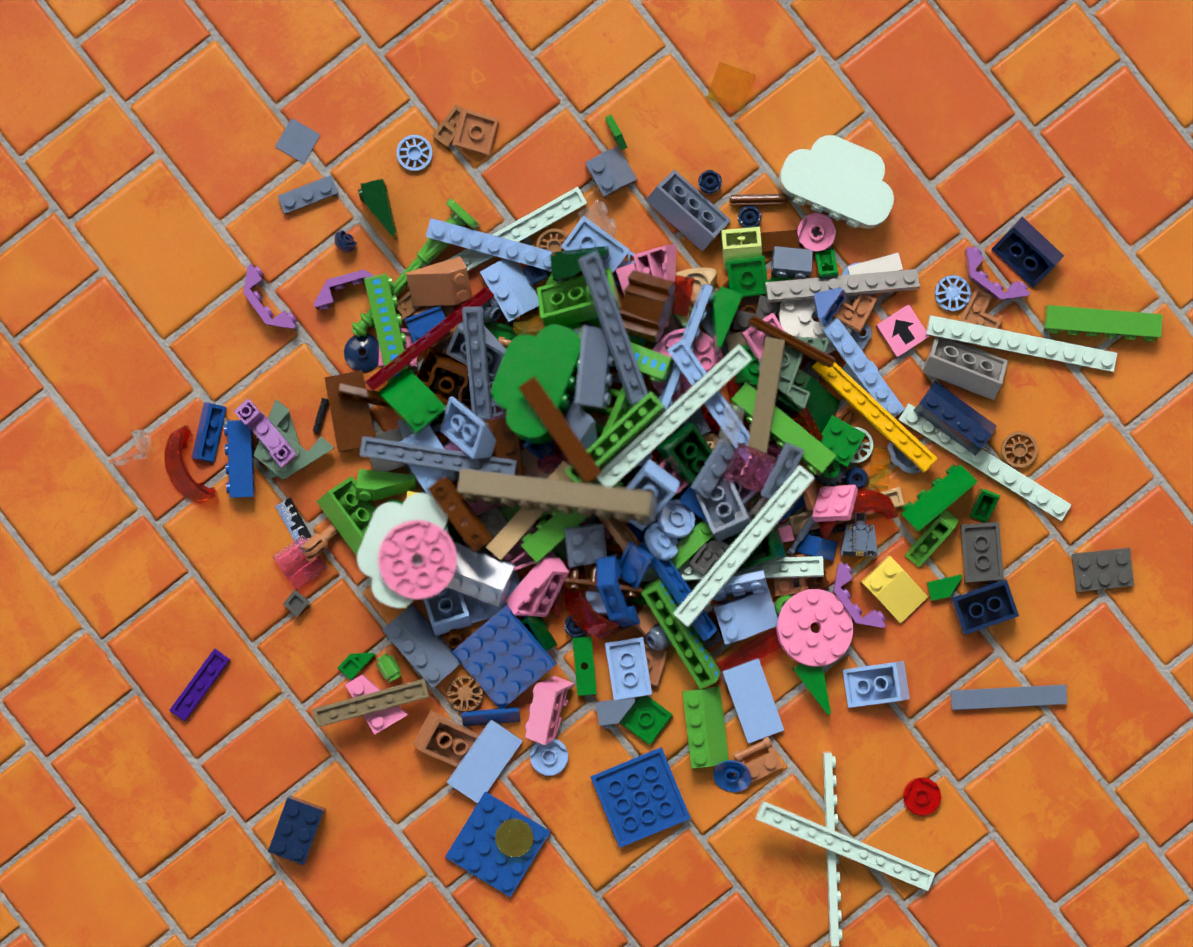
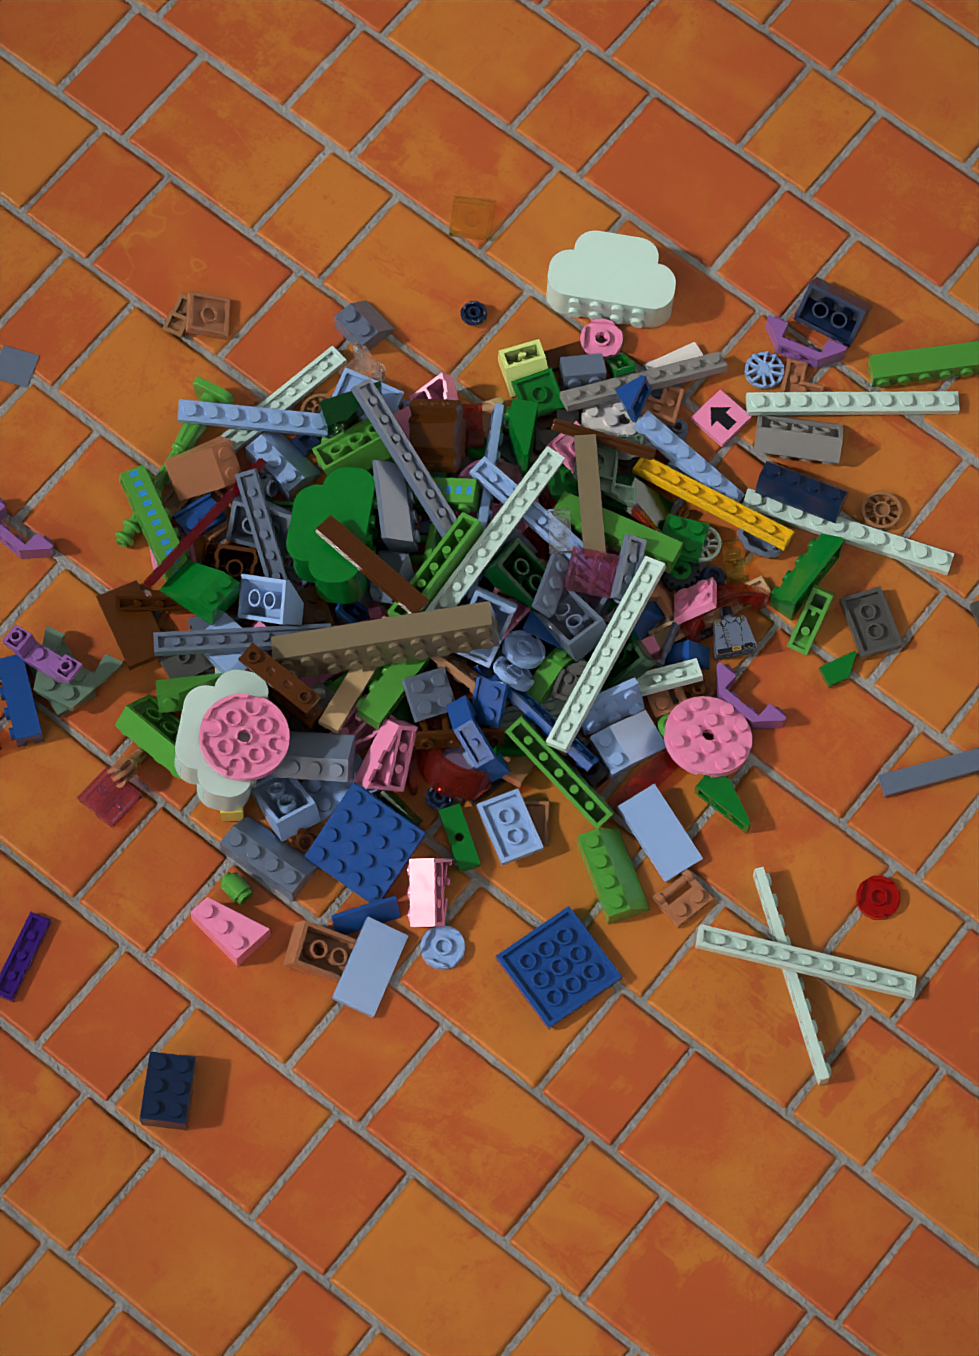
camera: 20 degrees left, 20 degrees down
sticker [275,498,312,553] -> none
sand blue plate [278,175,338,214] -> none
dark grey plate [283,589,310,616] -> none
black wheel [312,398,329,433] -> none
dark tan tile [312,679,429,728] -> none
medium lavender slope [314,270,374,311] -> none
dark blue plate [334,230,357,252] -> none
green tile [337,652,375,681] -> none
dark blue dish [344,334,379,372] -> none
dark green slope [358,179,398,239] -> none
light blue wheel [396,135,432,171] -> none
blue plate [445,792,551,897] -> none
medium nougat wheel [447,675,483,711] -> none
clear yellow tile [495,818,534,857] -> none
sand blue slope [596,697,635,729] -> none
green tile [605,115,628,150] -> none
green tile [619,695,673,745] -> none
sand blue slope [646,170,731,251] -> none
sand blue head [646,623,672,651] -> none
blue dish [713,760,752,792] -> none
reddish brown axle [730,194,786,206] -> none
dark blue plate [737,206,762,228] -> none
light blue slope [843,661,910,708] -> none
light yellow slope [861,556,928,623] -> none
dark blue brick [950,579,1019,635] -> none
green slope [969,488,1000,523] -> none

